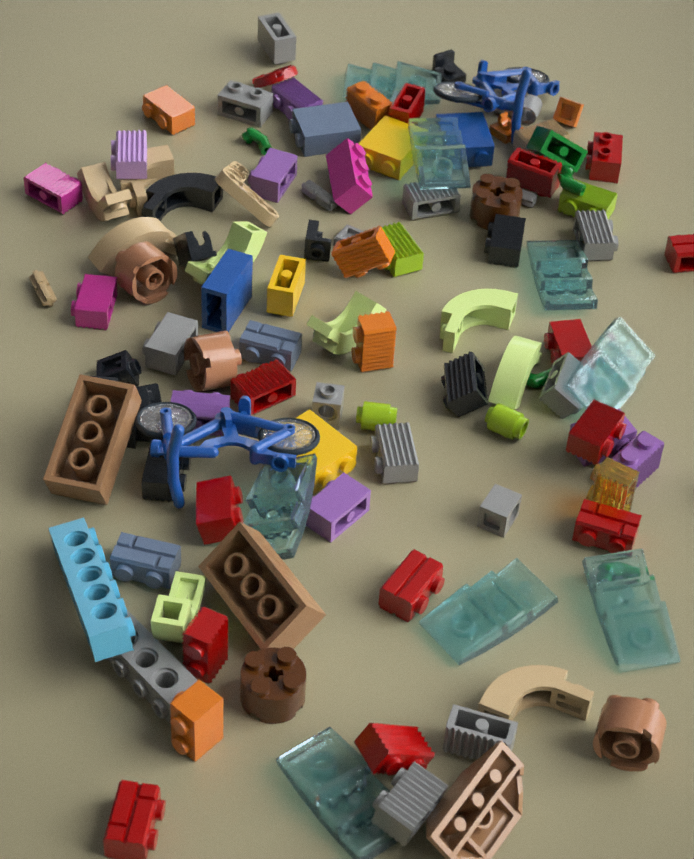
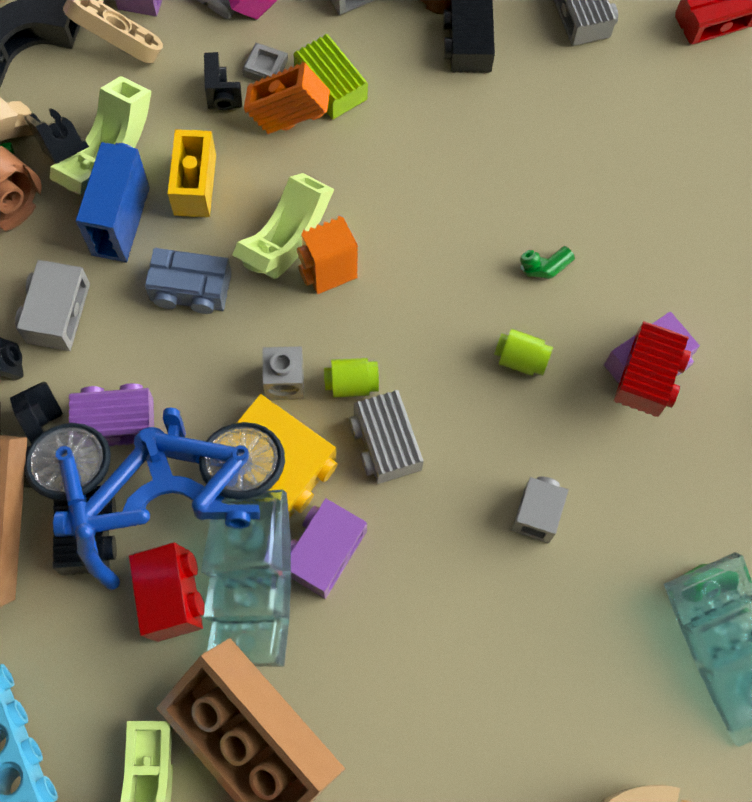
camera: 10 degrees left, 25 degrees up
sand blue brick [110,532,181,589] -> none
nougat brick [184,330,242,391] -> none
red brick [231,359,296,415] -> none
red brick [378,549,445,622] -> none
clear light blue slope [419,558,558,665] -> none
yellowish green arch [440,289,518,353] -> none
black brick [441,351,489,417] -> none
yellowish green arch [488,335,543,409] -> none
clear light blue slope [527,240,598,311] -> none
light grey brick [539,352,593,419] -> none
red brick [544,319,595,372] -> none
clear light blue slope [565,317,656,409] -> none
red brick [572,499,642,557] -> none
clear yellow brick [586,457,640,512] -> none
medium lavender brick [604,431,664,496] -> none

